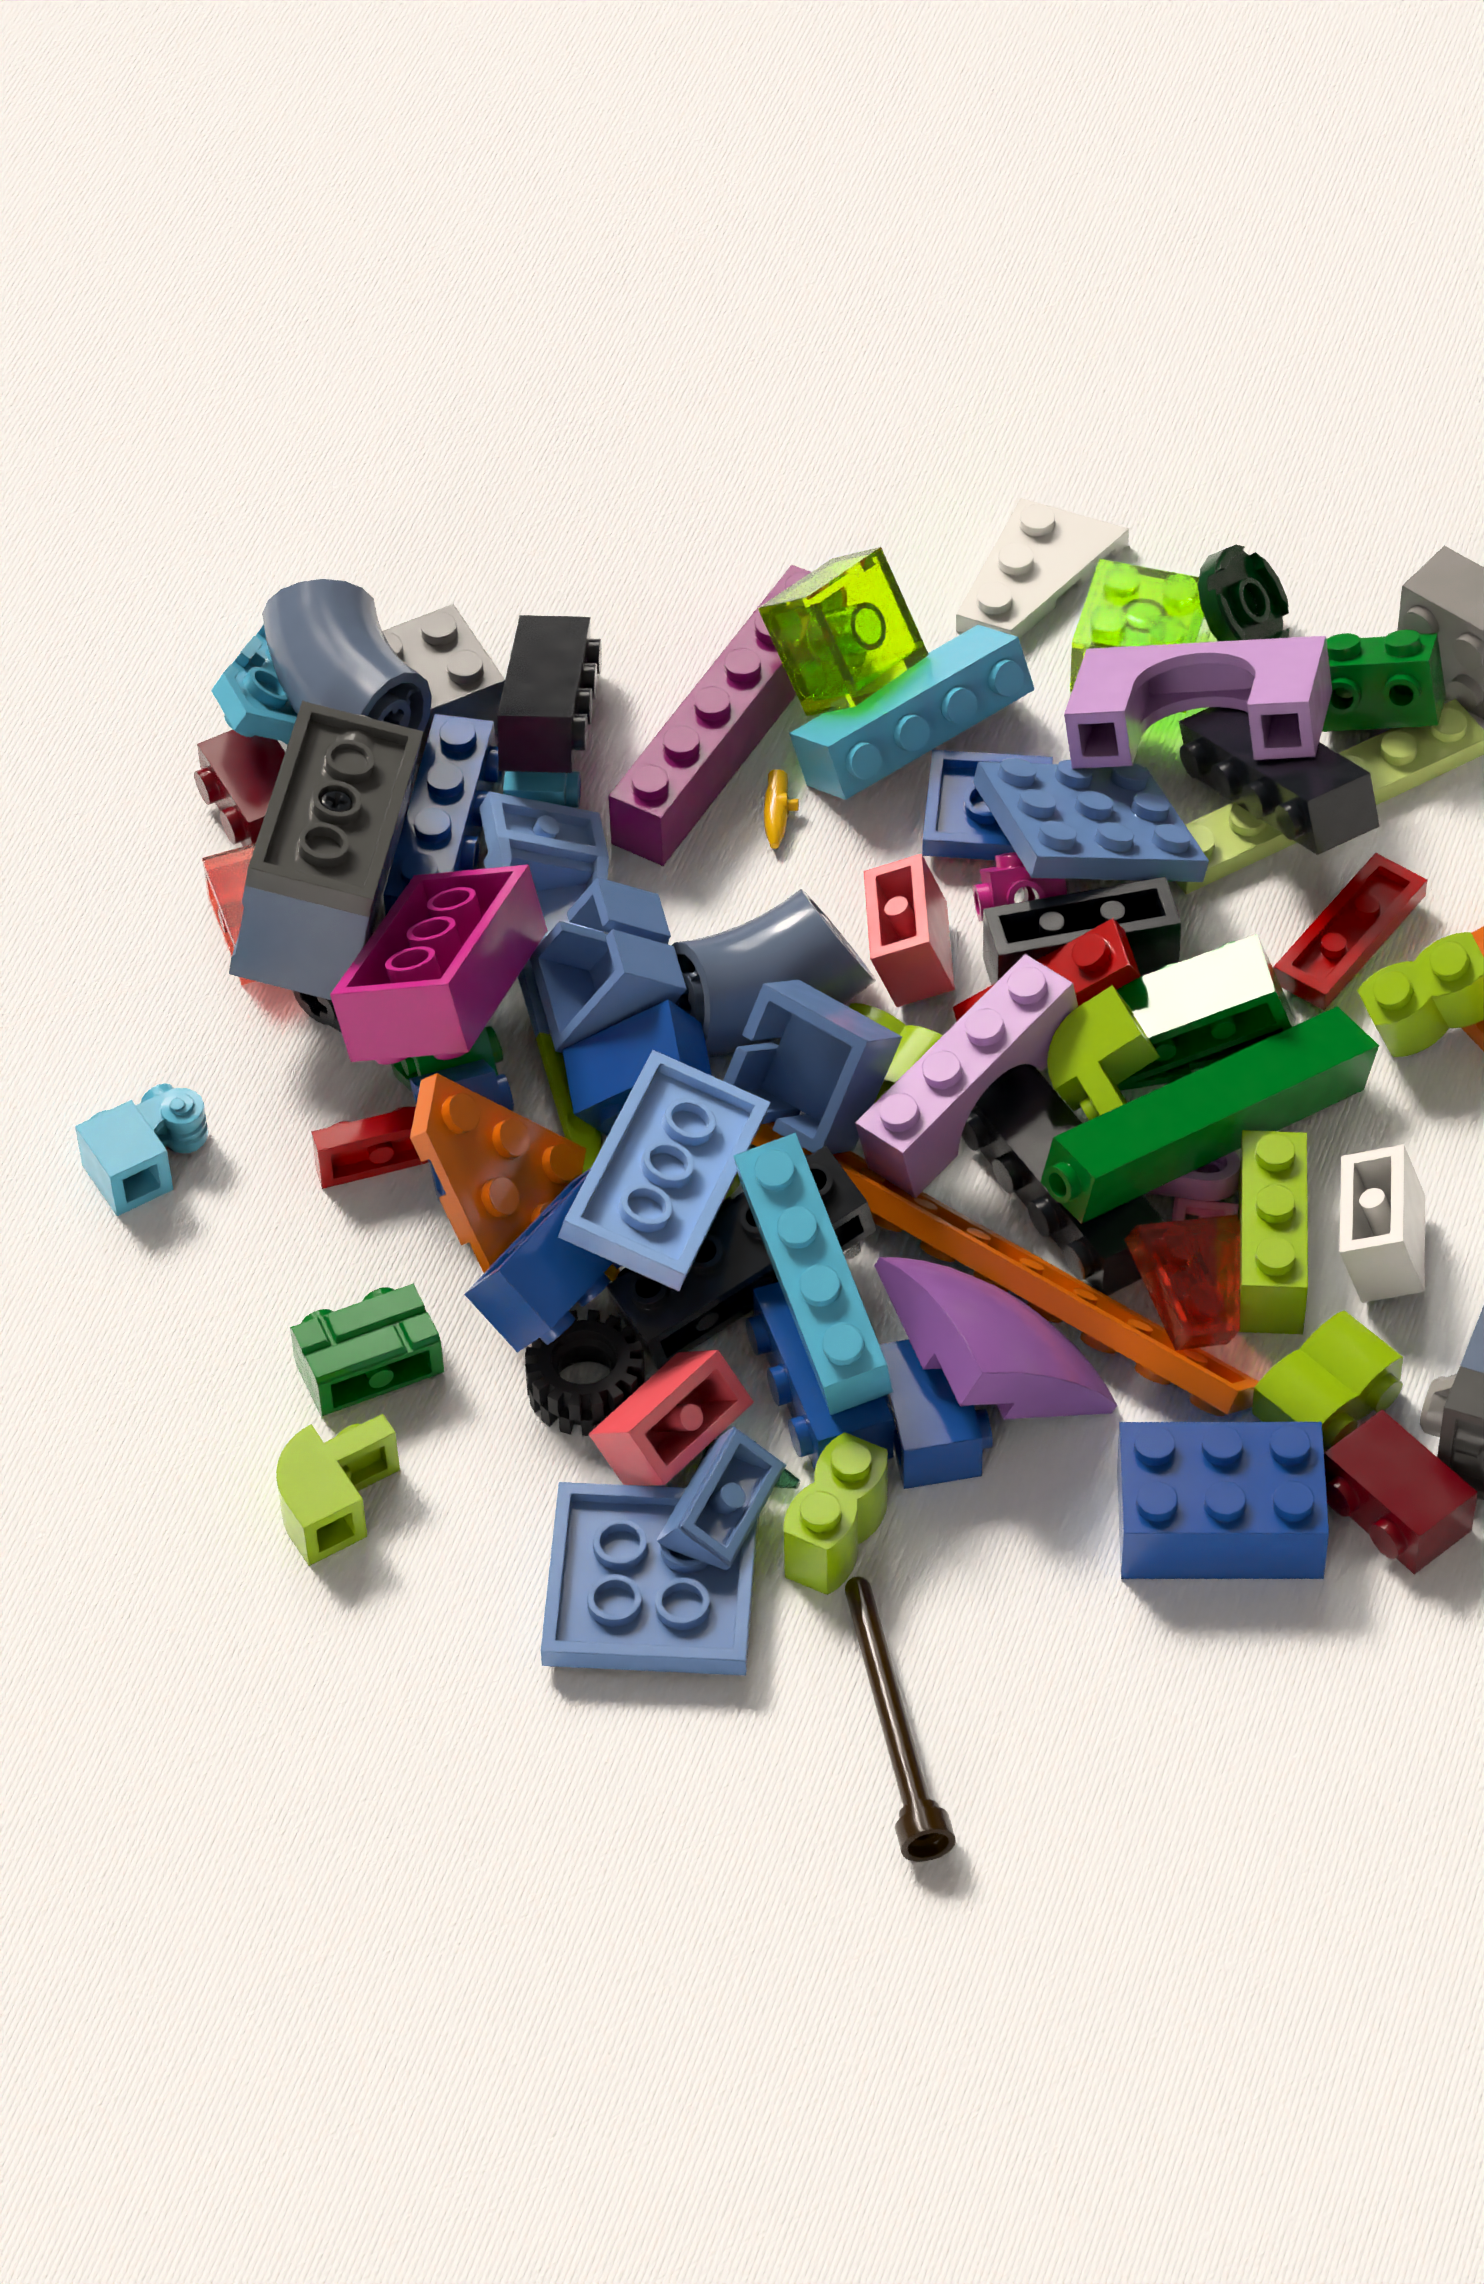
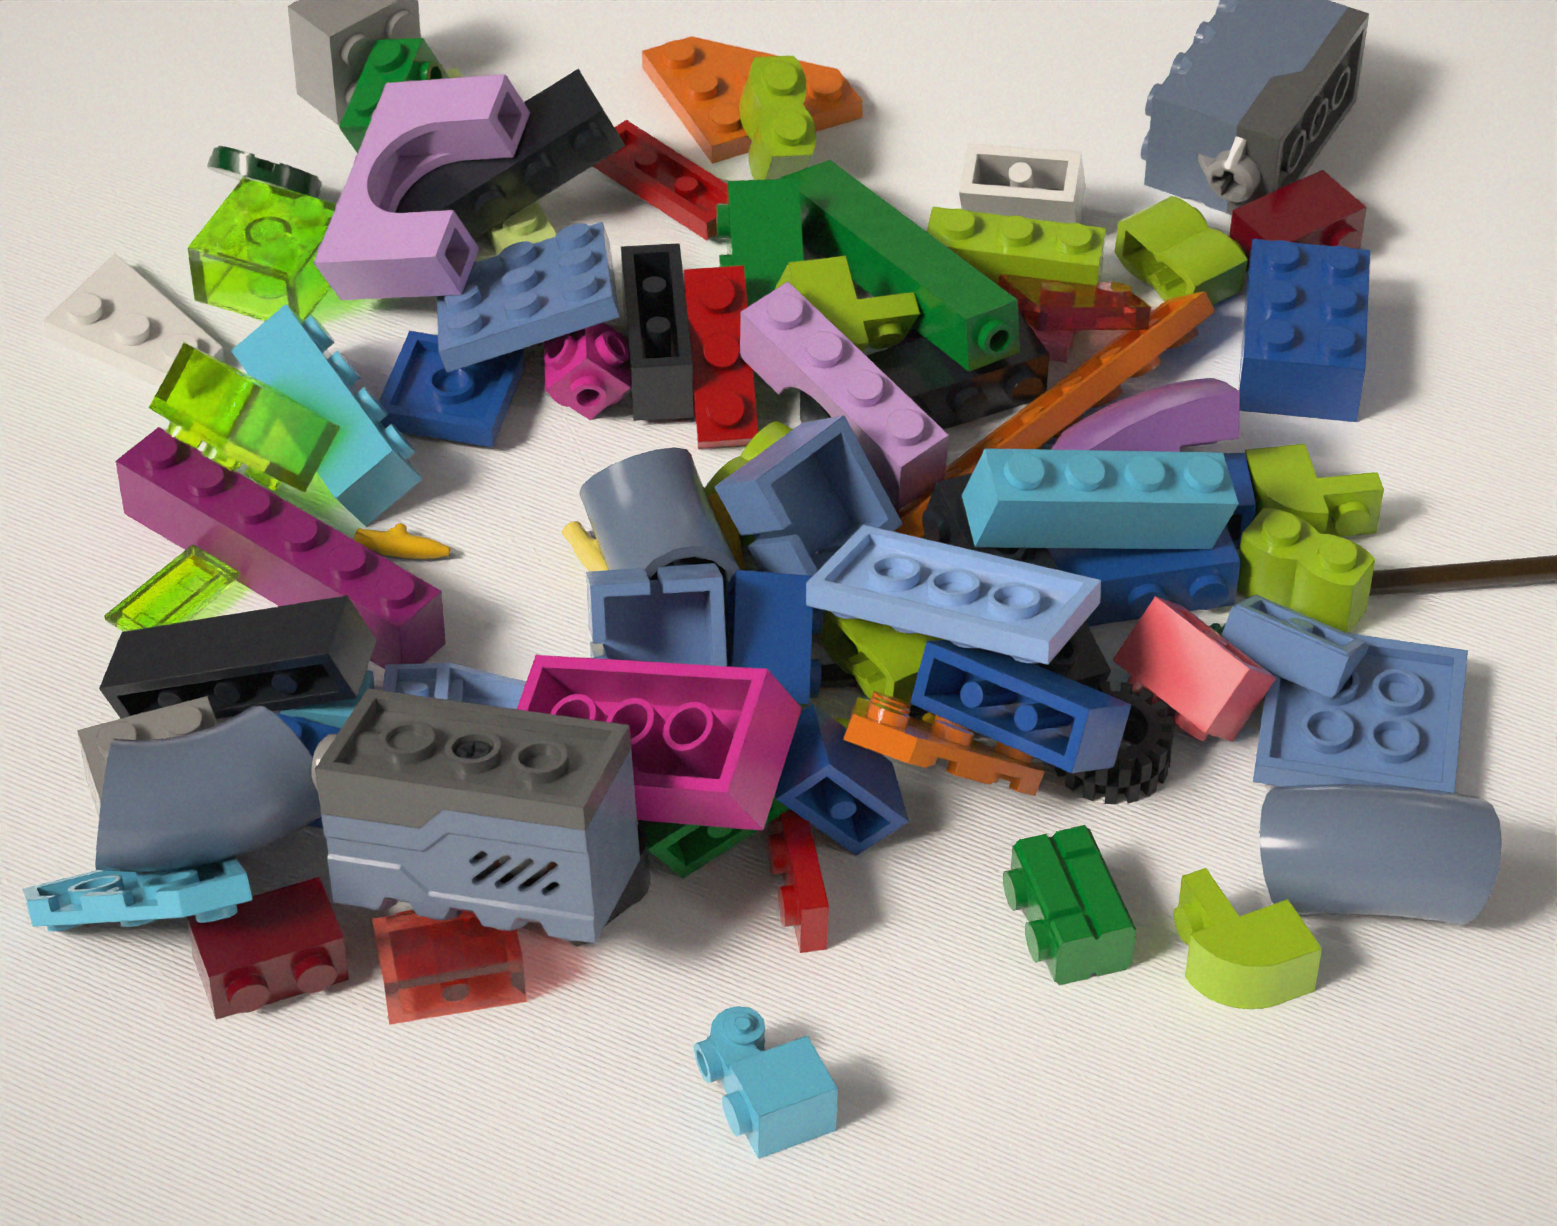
camera: 85 degrees left, 5 degrees down
coral brick [863,853,955,1007] -> none
none -> clear neon green tile [104,544,239,632]
none -> lime brick [1245,444,1384,537]
none -> sand blue brick [1259,784,1502,925]

